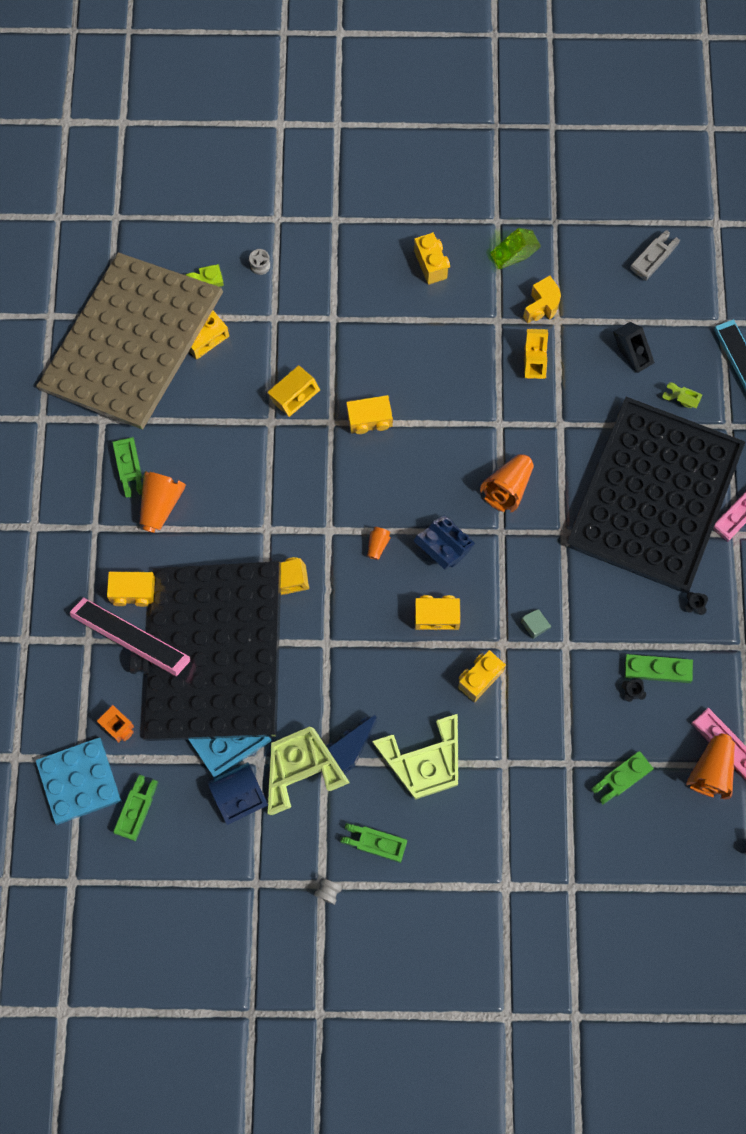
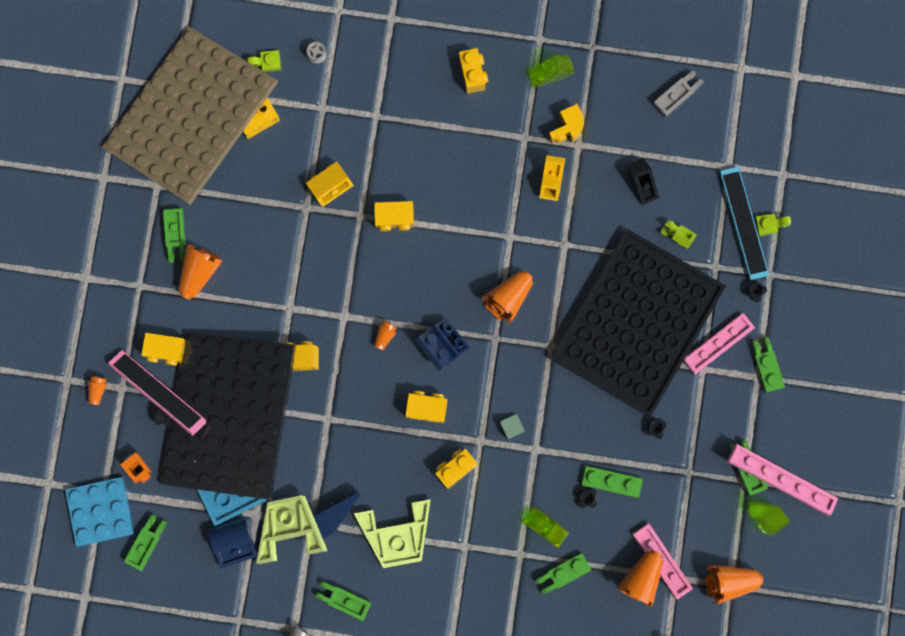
camera: 10 degrees right, 10 degrees up
none -> orange cone [88,376,107,405]
none -> clear neon green slope [522,507,569,548]

